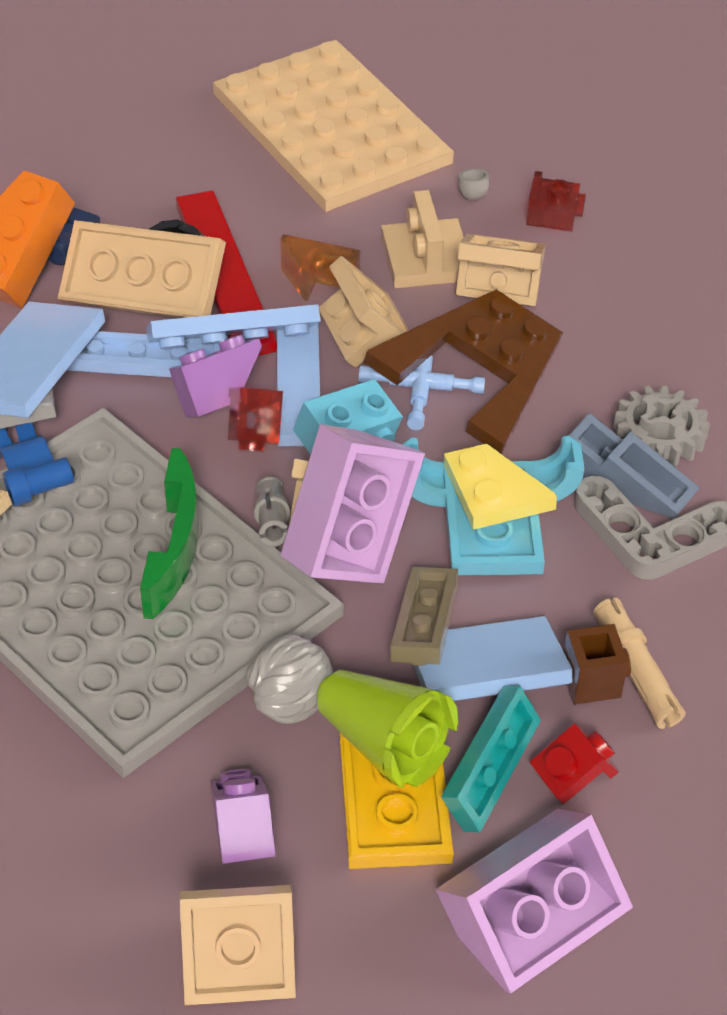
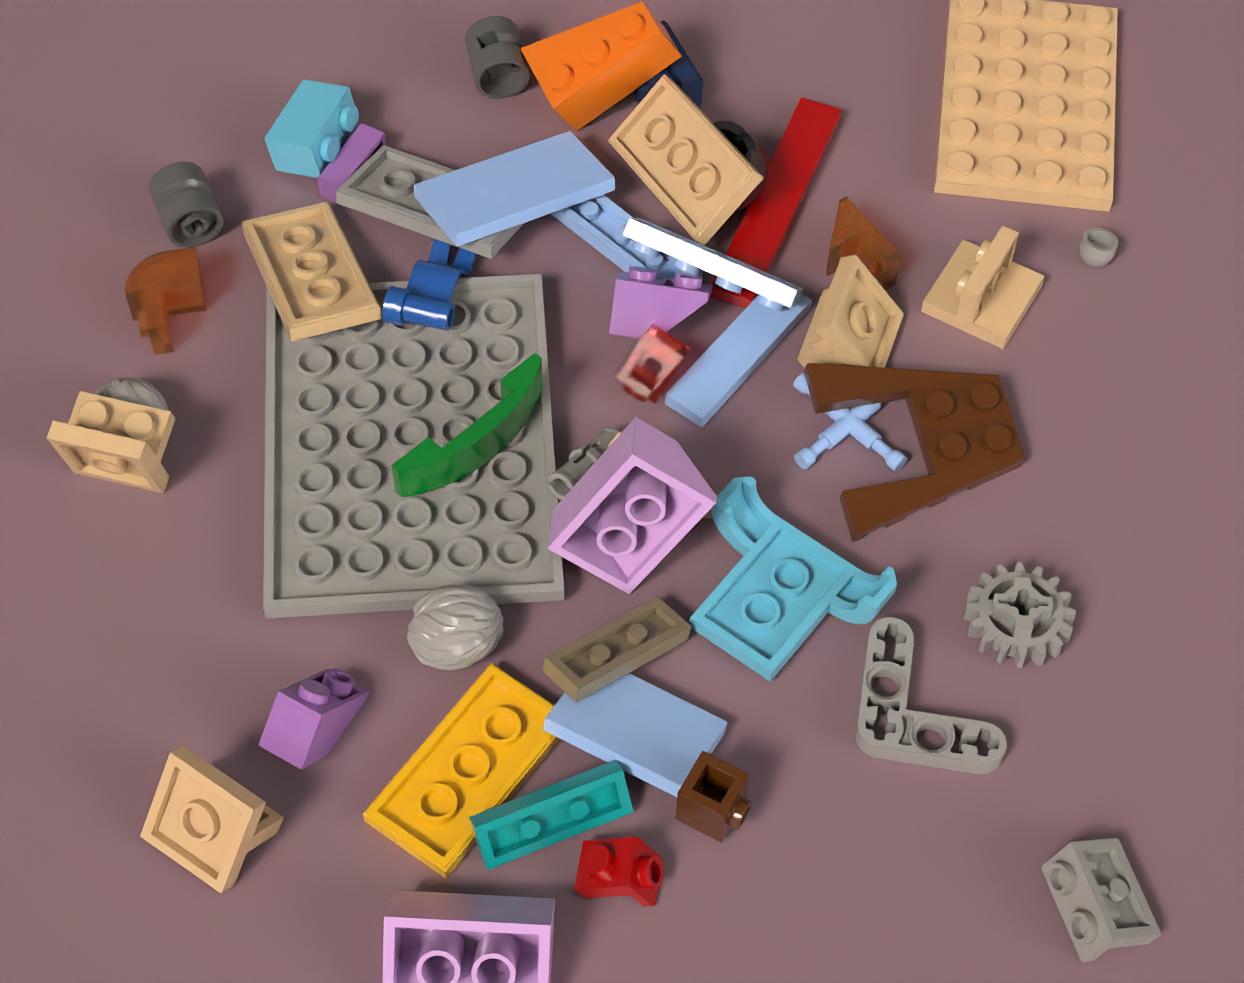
camera: 40 degrees right, 10 degrees up
medium azure brick [293,379,403,455] -> none
lime cone [317,670,458,788] -> none
light yellow wing [444,444,557,530] -> none
tan bracket [456,233,546,306] -> none
clear red brick [526,171,586,232] -> none
sand blue slope [569,413,700,518] -> none
tan pin [593,598,686,729] -> none

